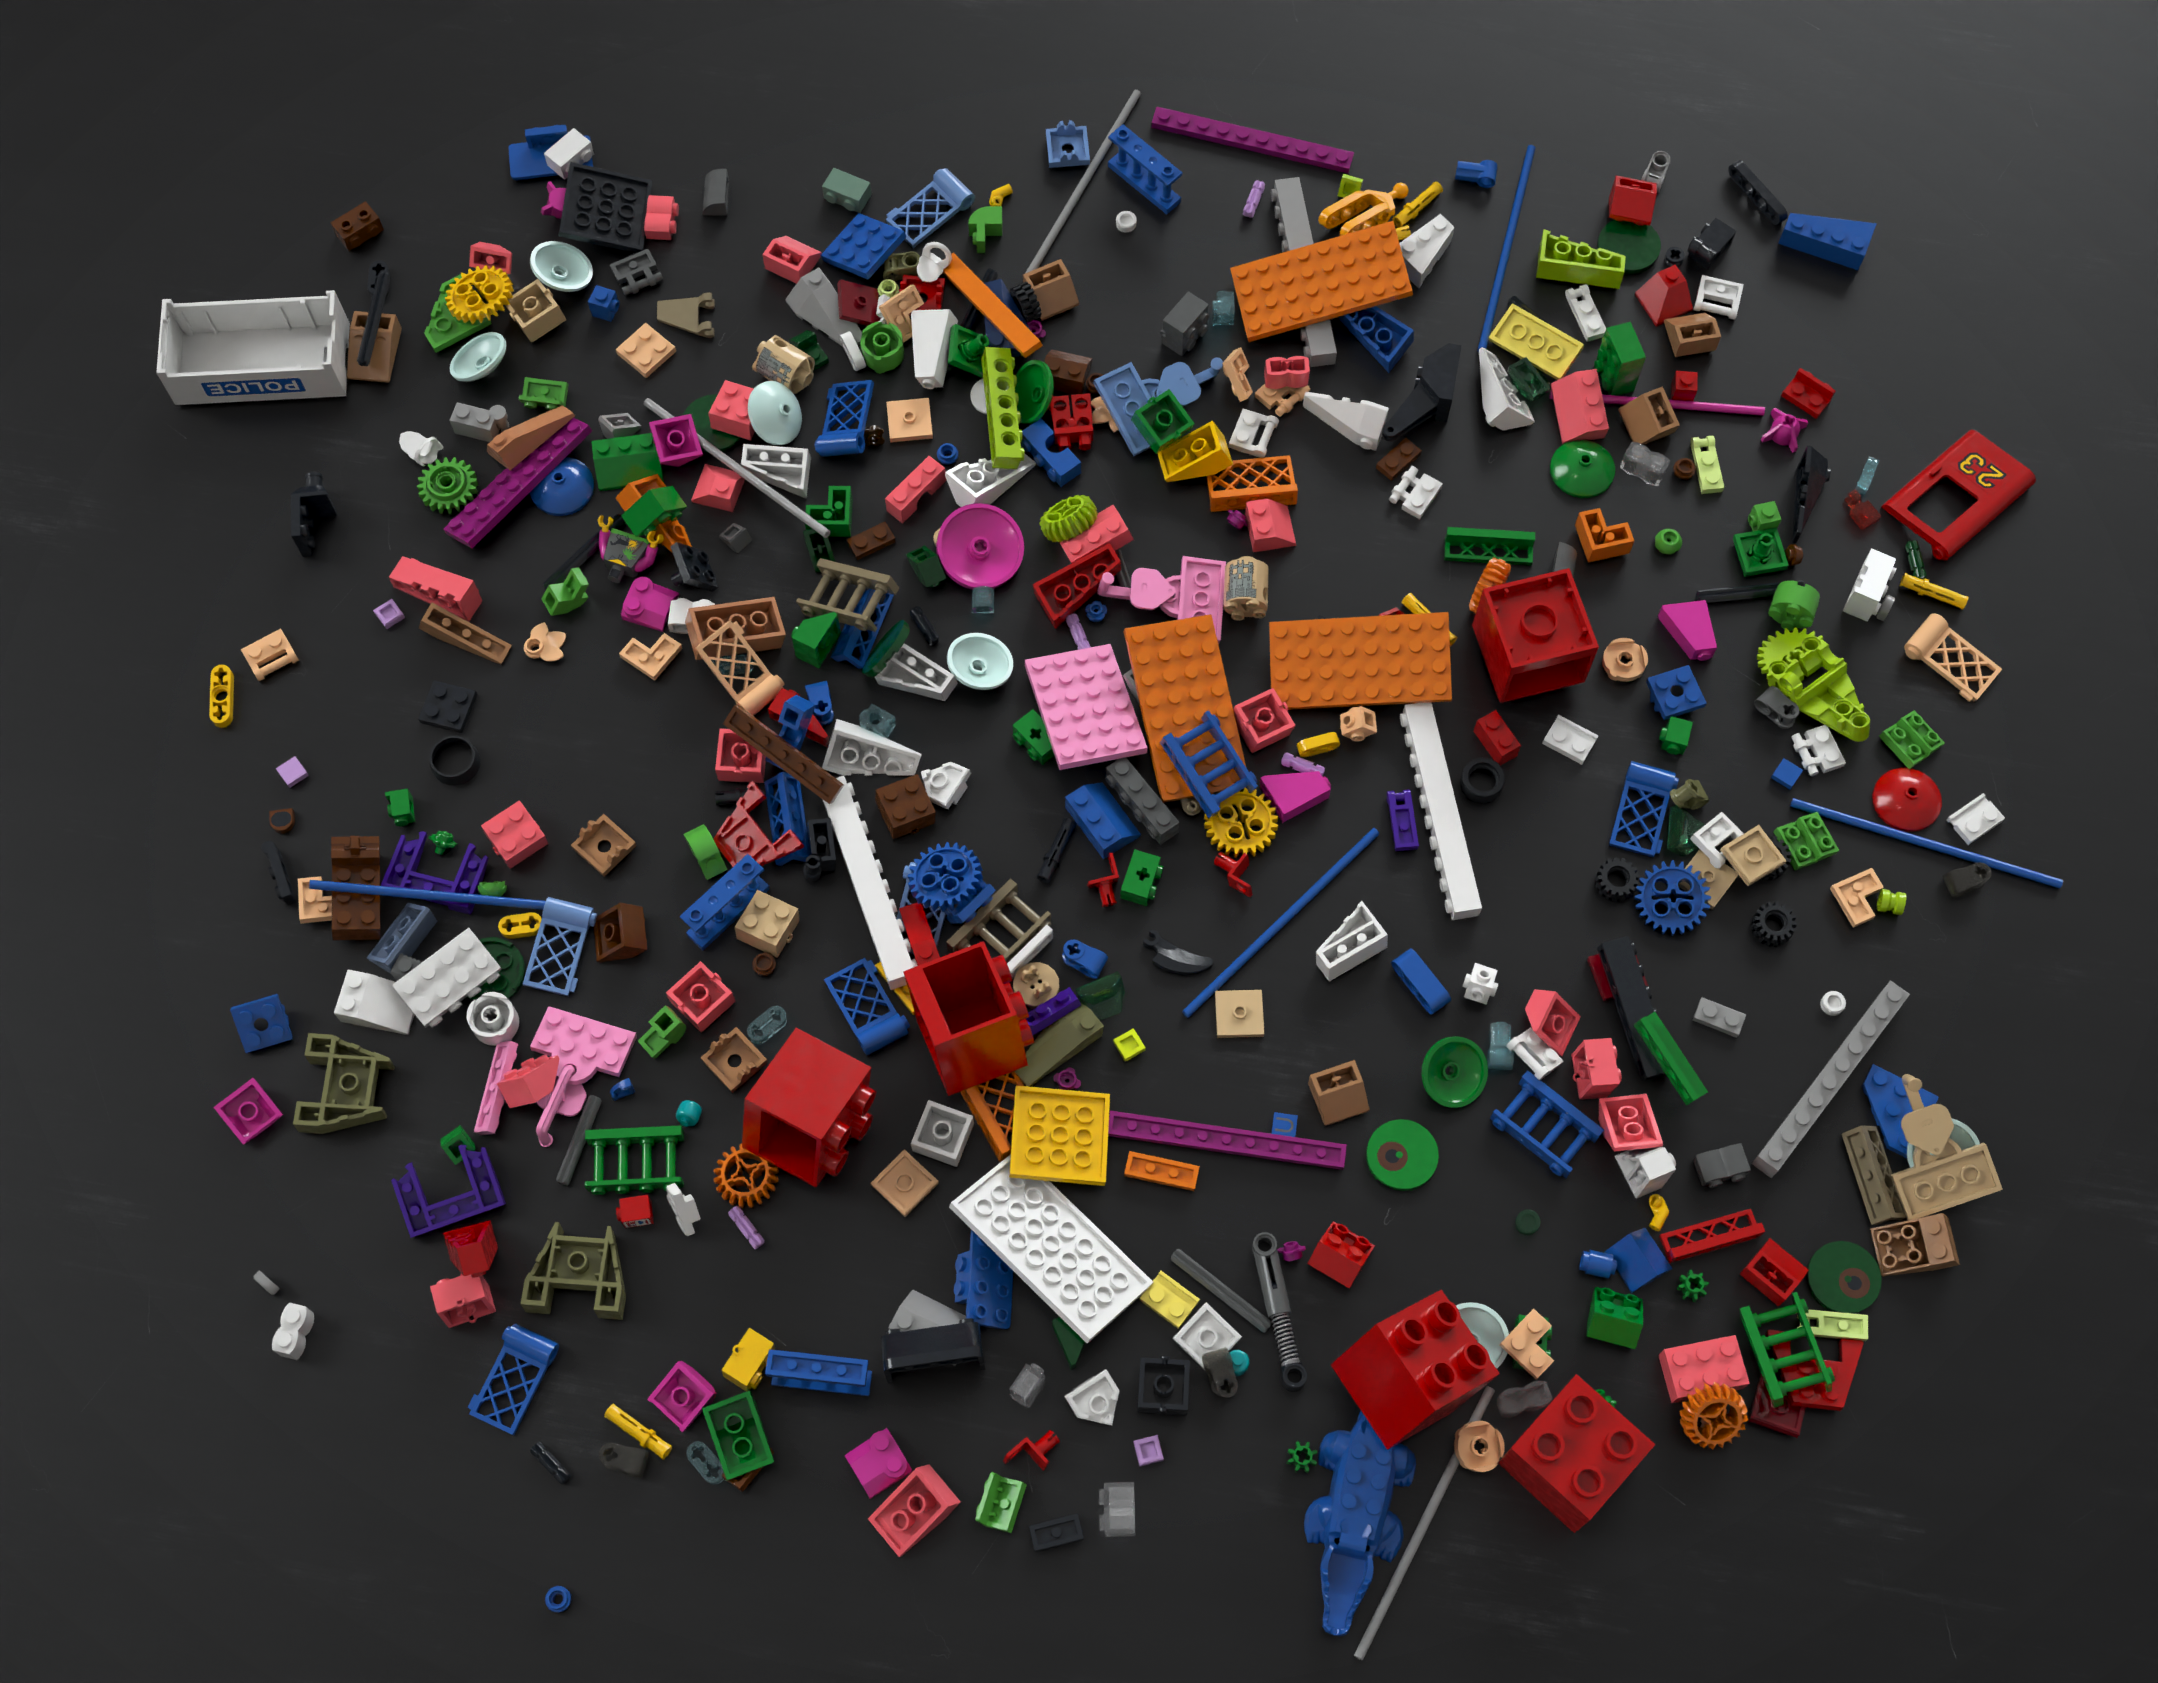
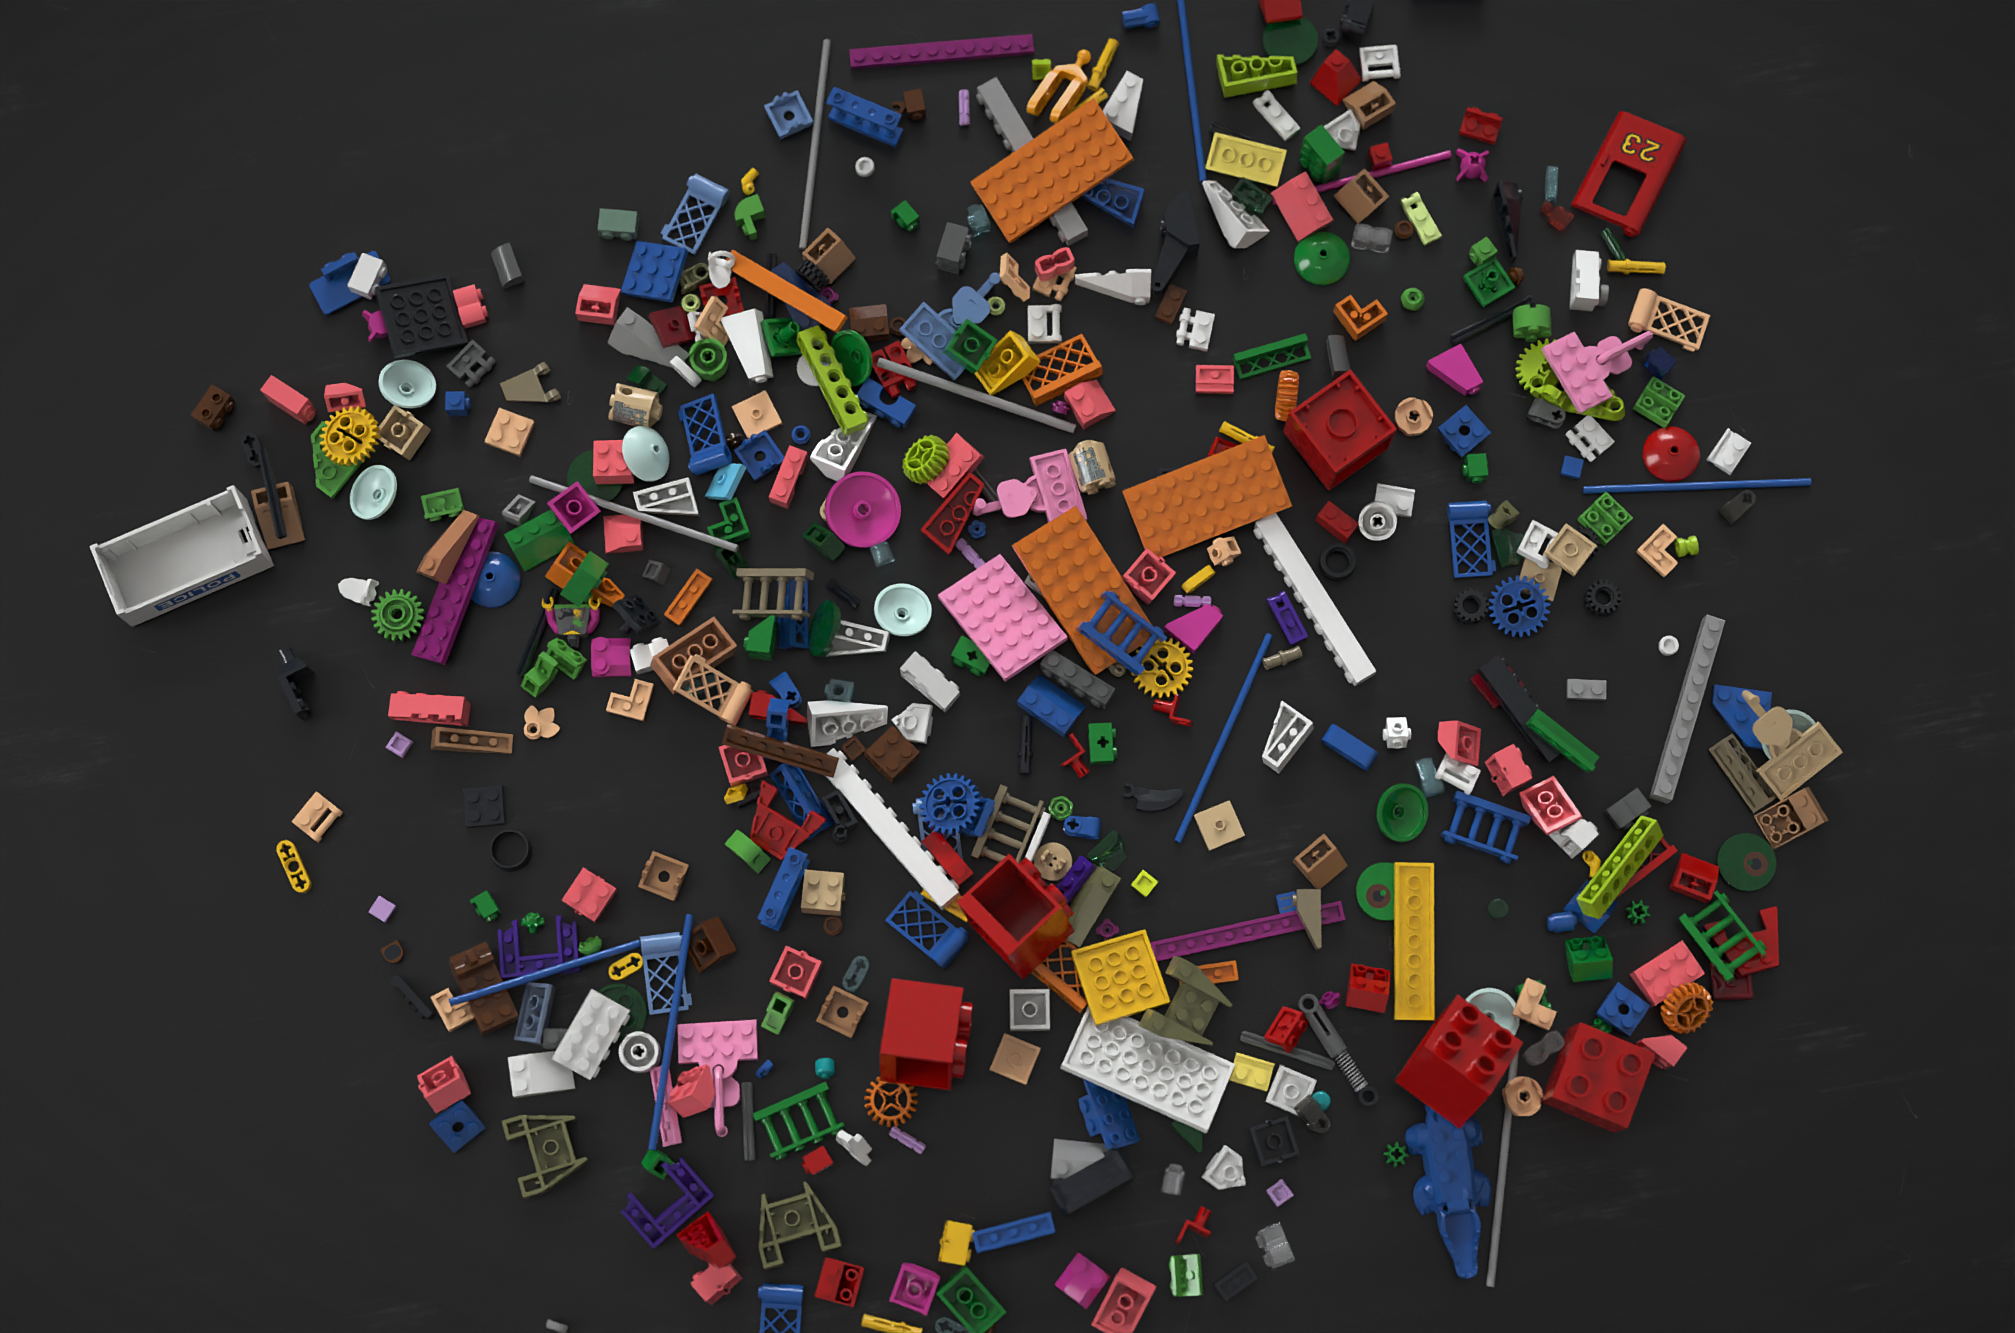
camera: 20 degrees left, 10 degrees up
dark pink slope [213,1078,283,1145] -> none
light grey hinge [449,402,509,442] -> none
reddish brown plate [846,521,896,560] -> none
yellowish green plate [1797,1310,1868,1341] -> none
none -> coral brick [260,375,316,425]
none -> coral brick [417,1056,471,1113]
none -> bright green bracket [546,638,587,679]
none -> blue piece [648,914,694,1150]
none -> orange plate [664,568,713,626]
none -> medium azure plate [705,463,746,500]
none -> yellow tile [724,783,748,804]
none -> blue piece [734,430,785,482]
none -> red slope [815,1257,864,1307]
none -> reddish brown tile [840,736,867,763]
none -> light grey piece [877,357,1076,433]
none -> green brick [891,200,920,232]
none -> reddish brown brick [892,89,926,120]
none -> white wedge [900,651,960,712]
none -> yellowish green plate [987,297,1005,315]
none -> bright green plate [1049,796,1073,820]
none -> olive wedge [1138,956,1232,1045]
none -> coral plate [1196,365,1234,394]
none -> dark tan pin [1262,646,1302,670]
none -> red bracket [1264,1006,1308,1054]
none -> dark tan slope [1292,889,1322,950]
none -> white plate [1324,109,1361,151]
none -> white brick [1359,501,1397,541]
none -> yellow plate [1394,862,1435,1021]
none -> bright pink plate [1541,331,1653,414]
none -> lime brick [1577,816,1664,919]
none -> blue piece [1595,982,1651,1038]
none -> coral slope [1634,1035,1688,1070]
none -> clear blue brick [1644,346,1677,379]

